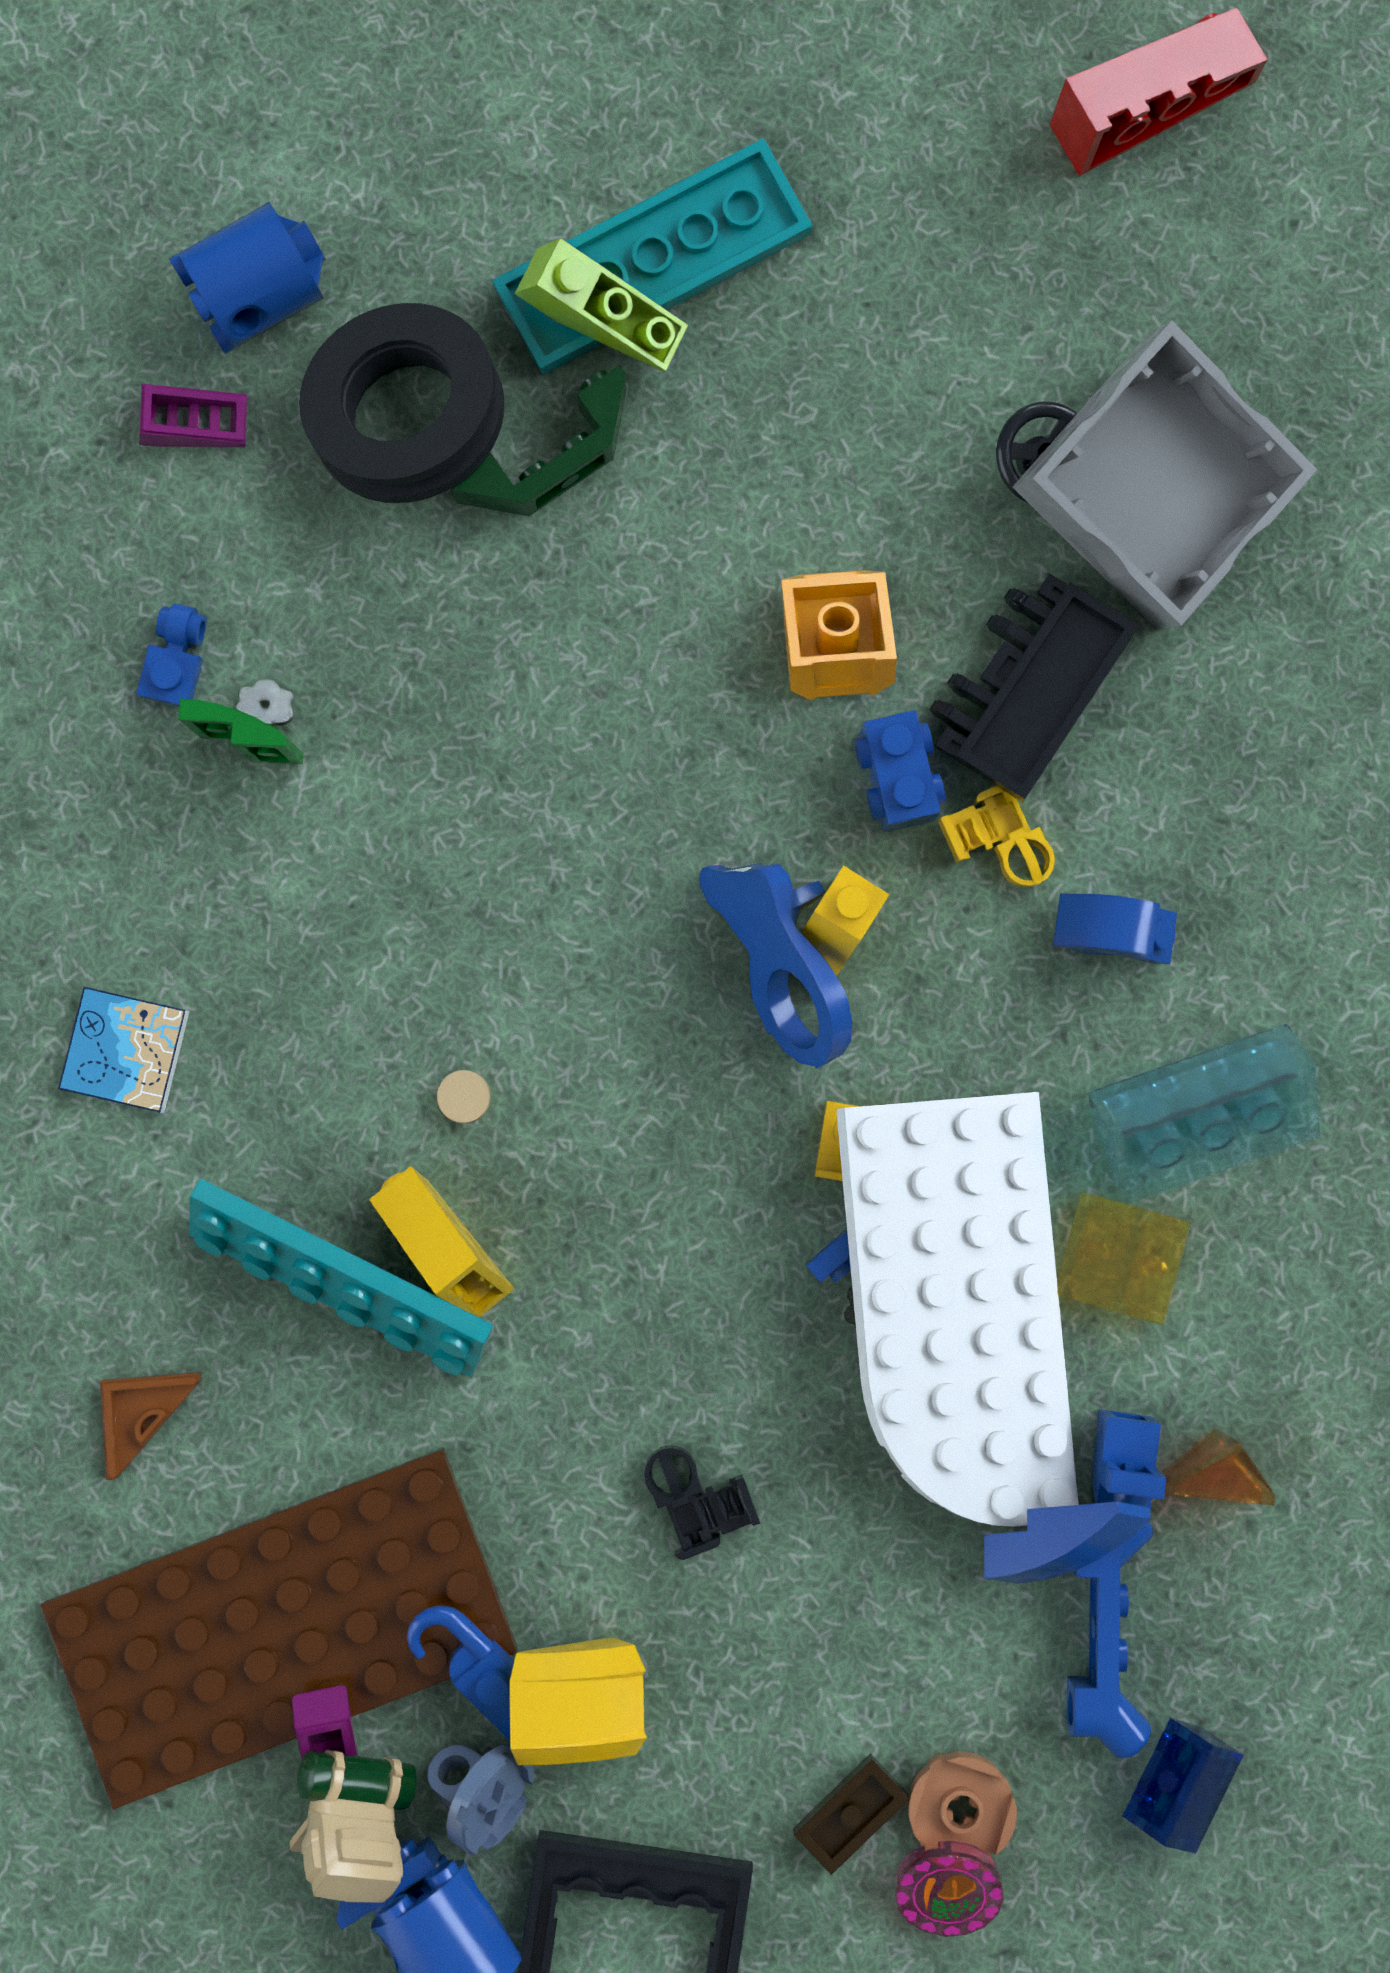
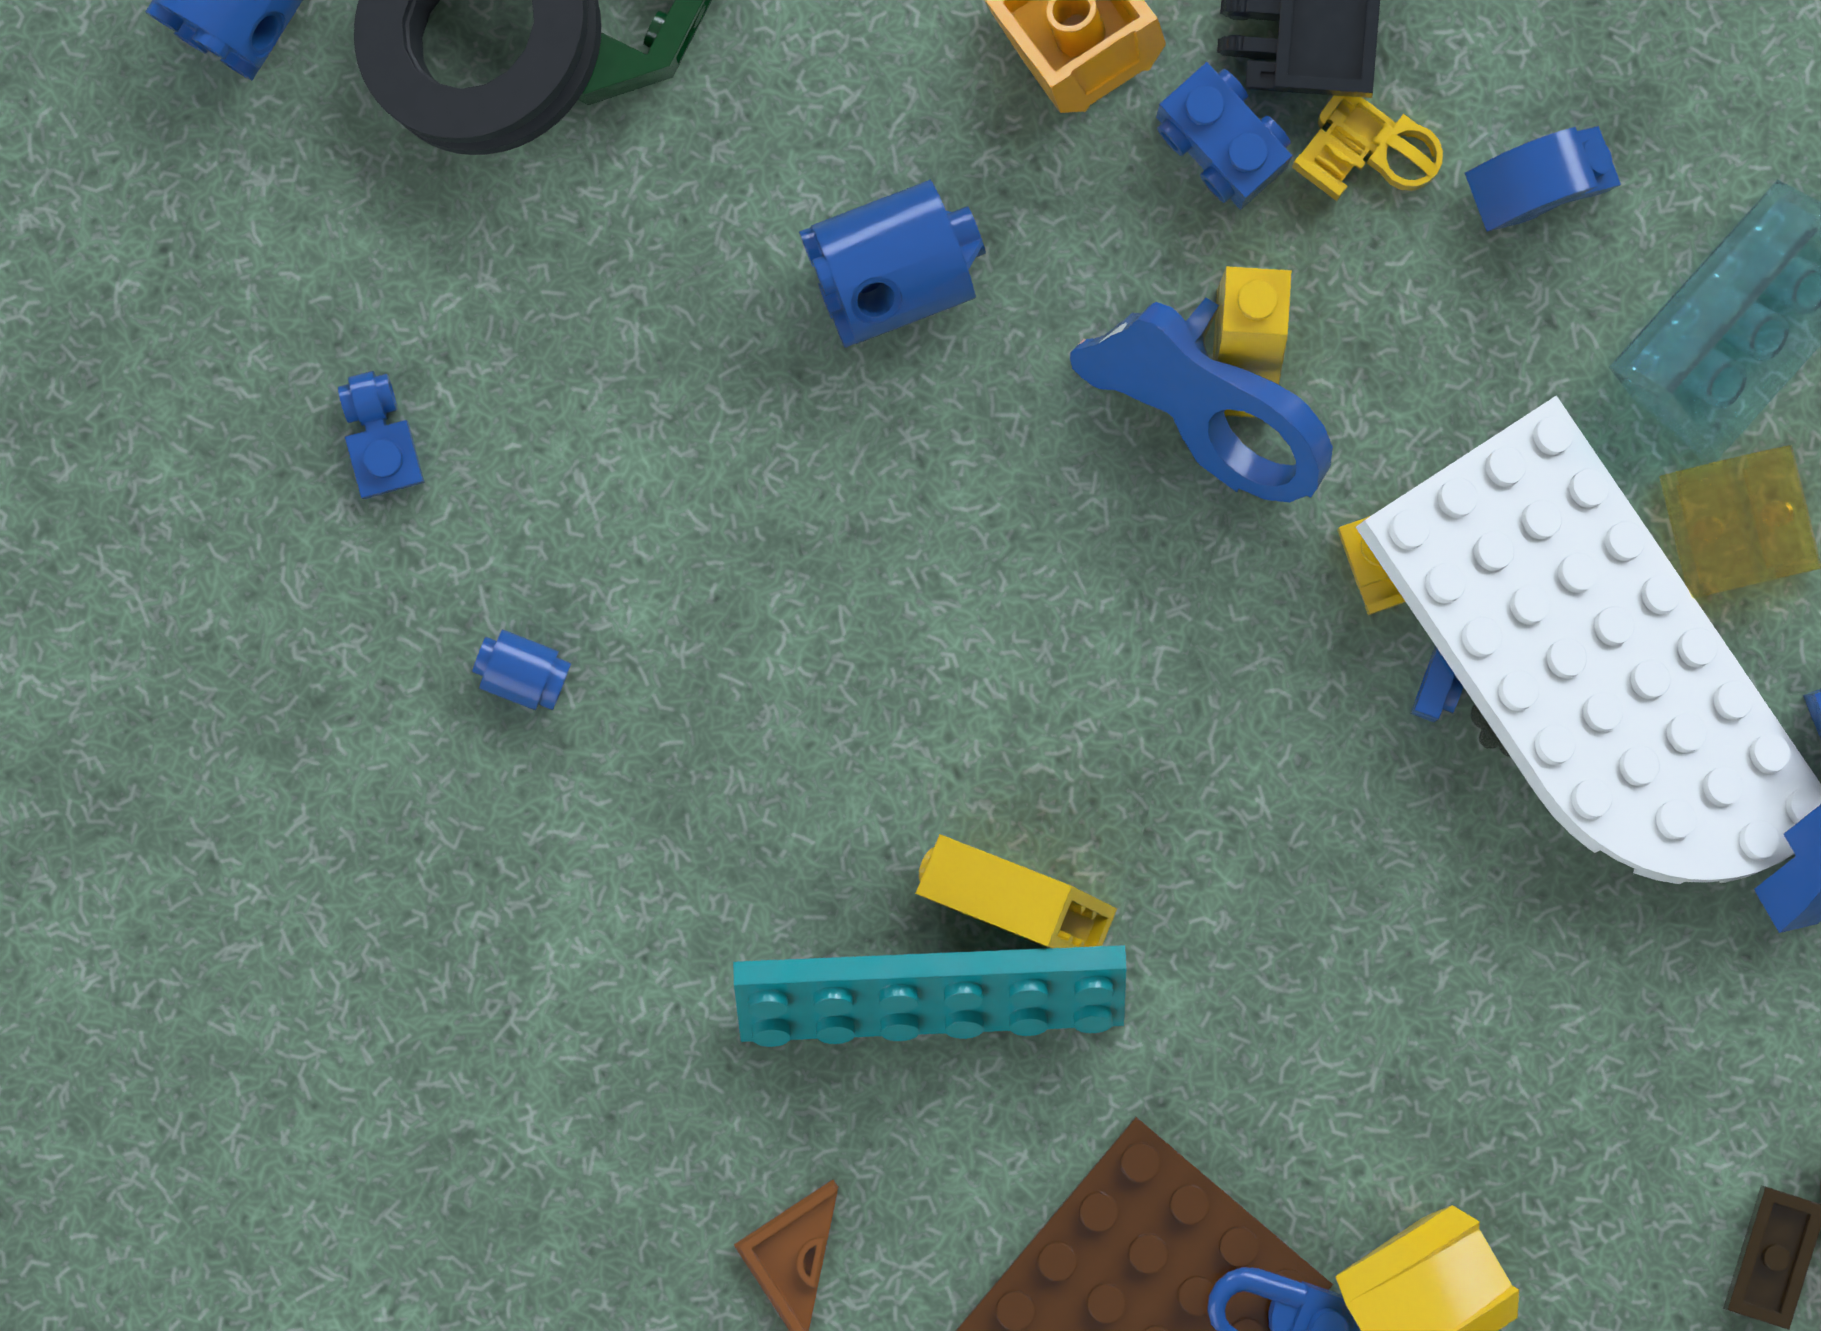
camera: 25 degrees left, 0 degrees up
tile [58,987,189,1113] -> none
magenta slope [139,384,247,447] -> none
green slope [178,698,304,764] -> none
clear smoke plant [235,679,293,726] -> none
tan tile [437,1070,491,1123] -> none
black piece [644,1445,760,1560] -> none
none -> blue brick [472,629,571,711]
none -> blue cylinder [799,179,986,348]

